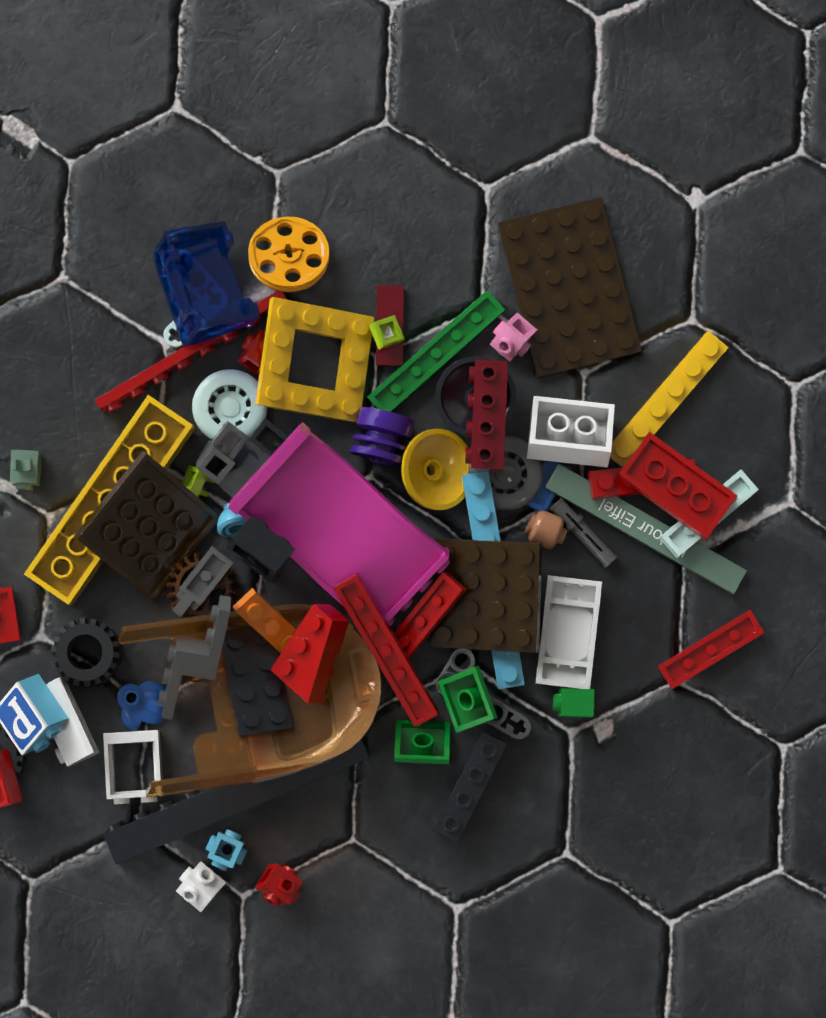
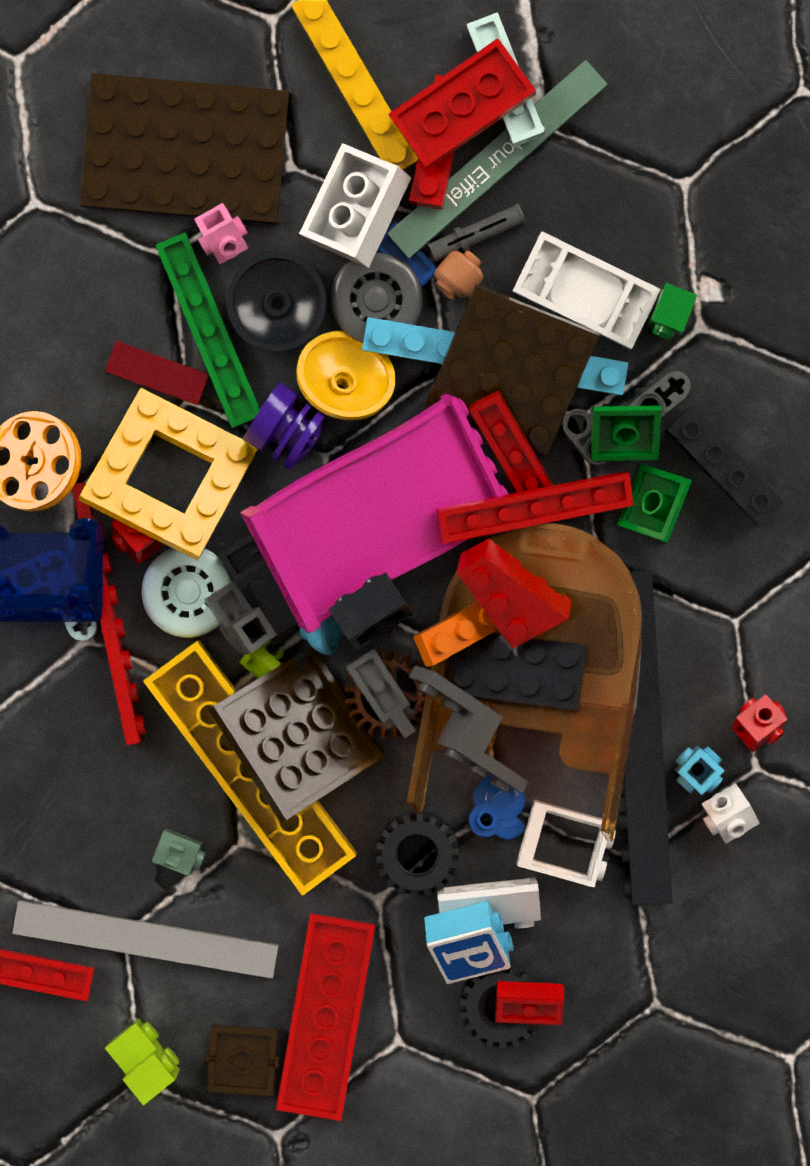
camera: 70 degrees left, 5 degrees up
lime tile [369,315,405,350] -> none
dark red brick [465,359,508,472] -> none
red plate [657,610,764,690] -> none

